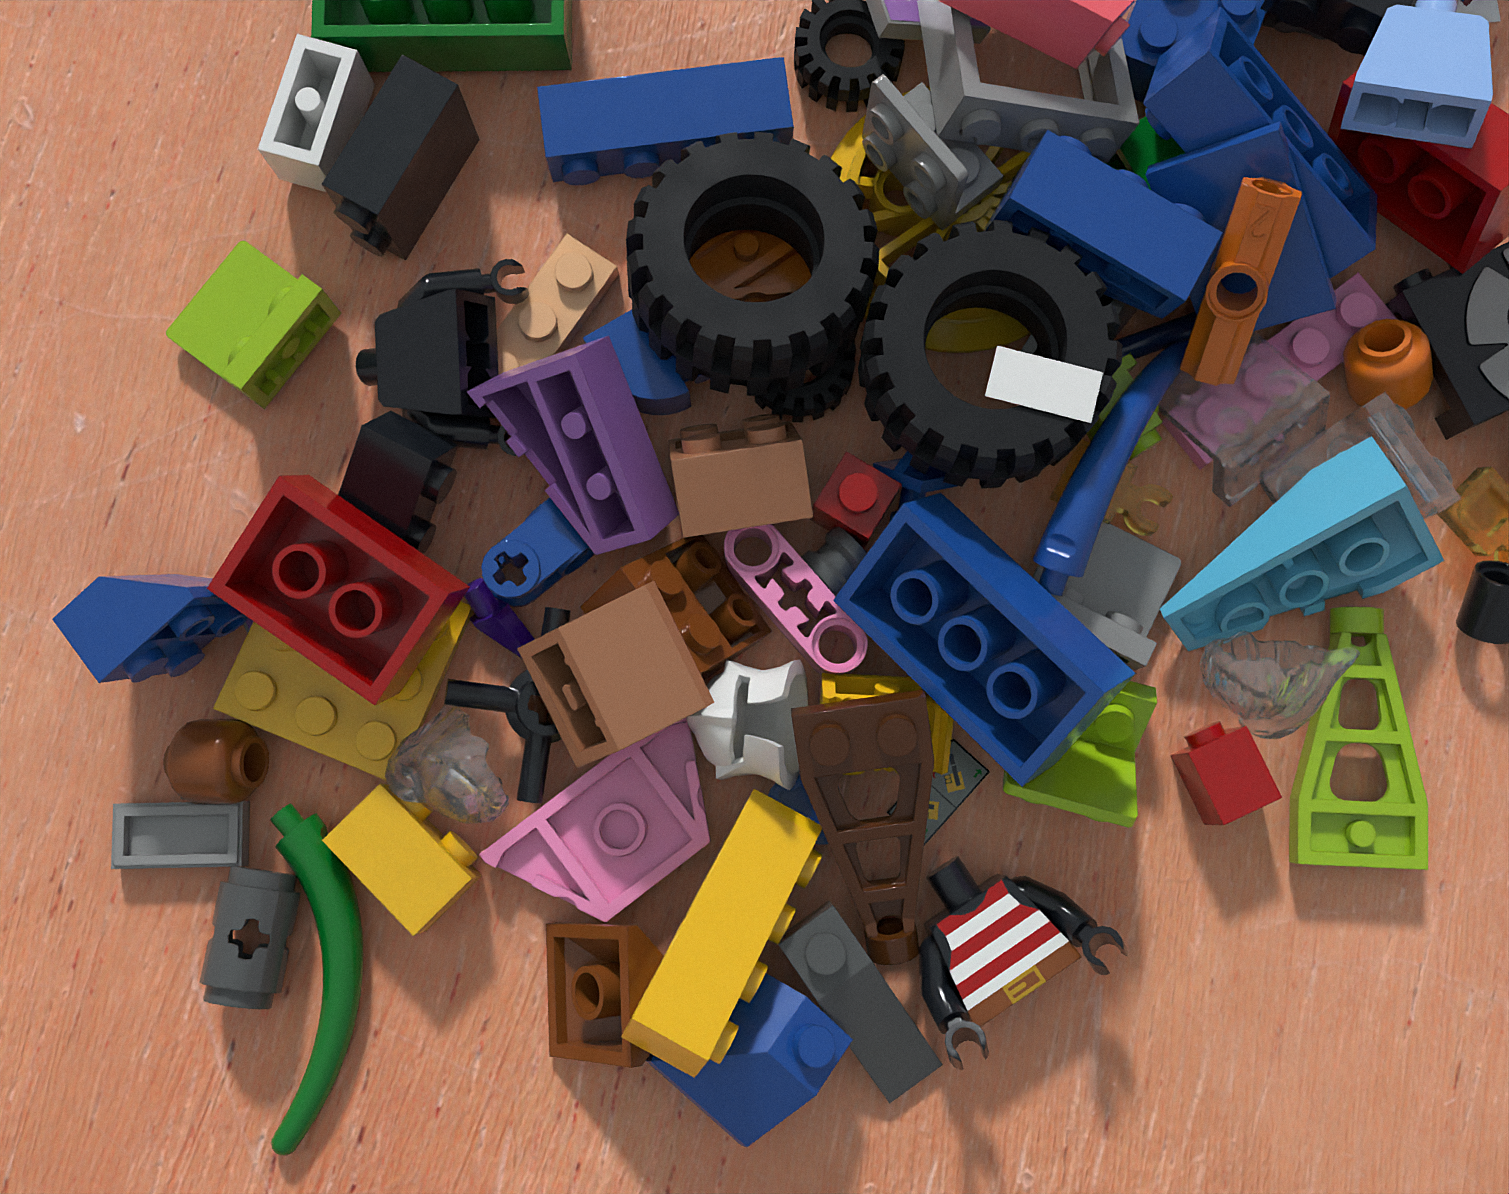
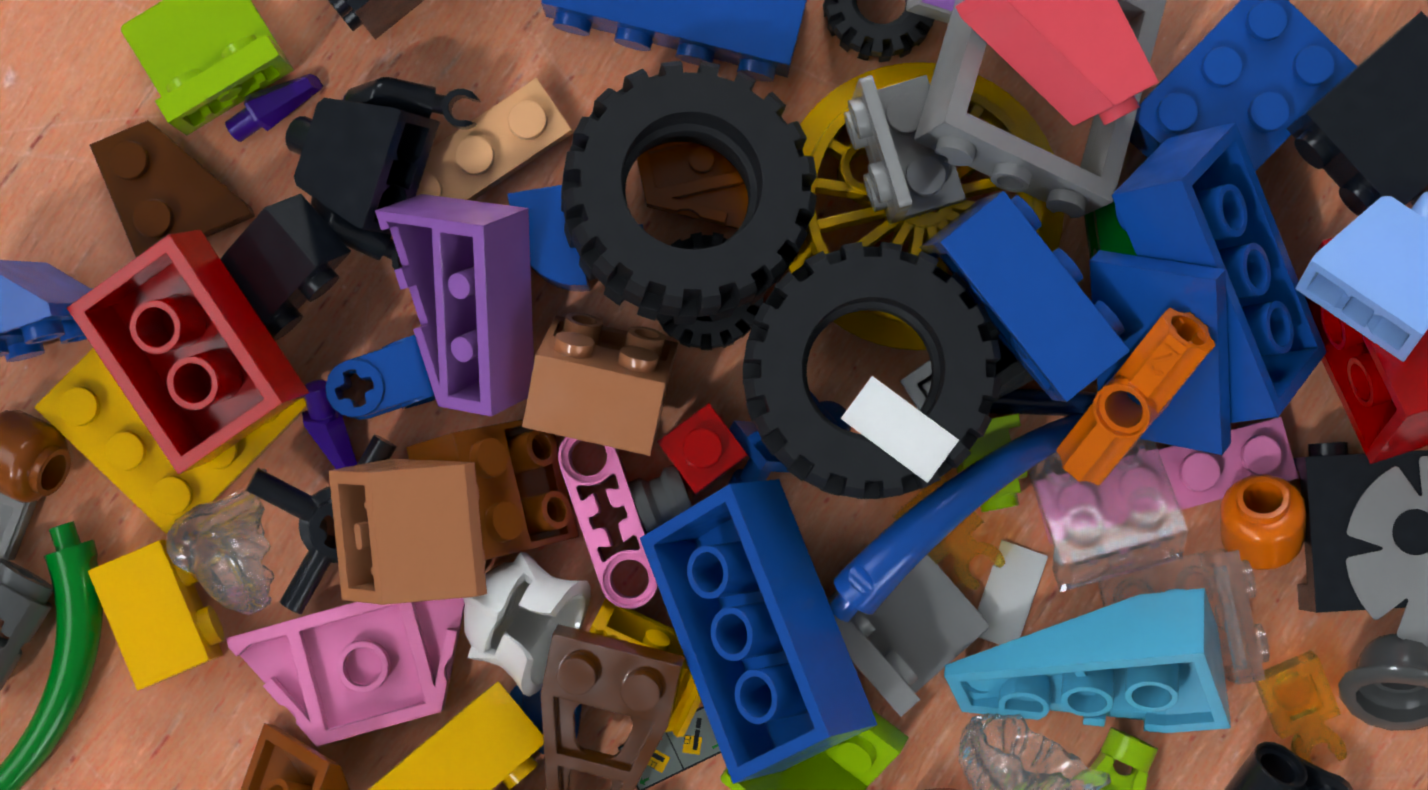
camera: 25 degrees right, 5 degrees up
none -> reddish brown wing [90,120,255,257]
none -> dark purple bar [225,74,323,142]
none -> white sticker [978,540,1048,645]

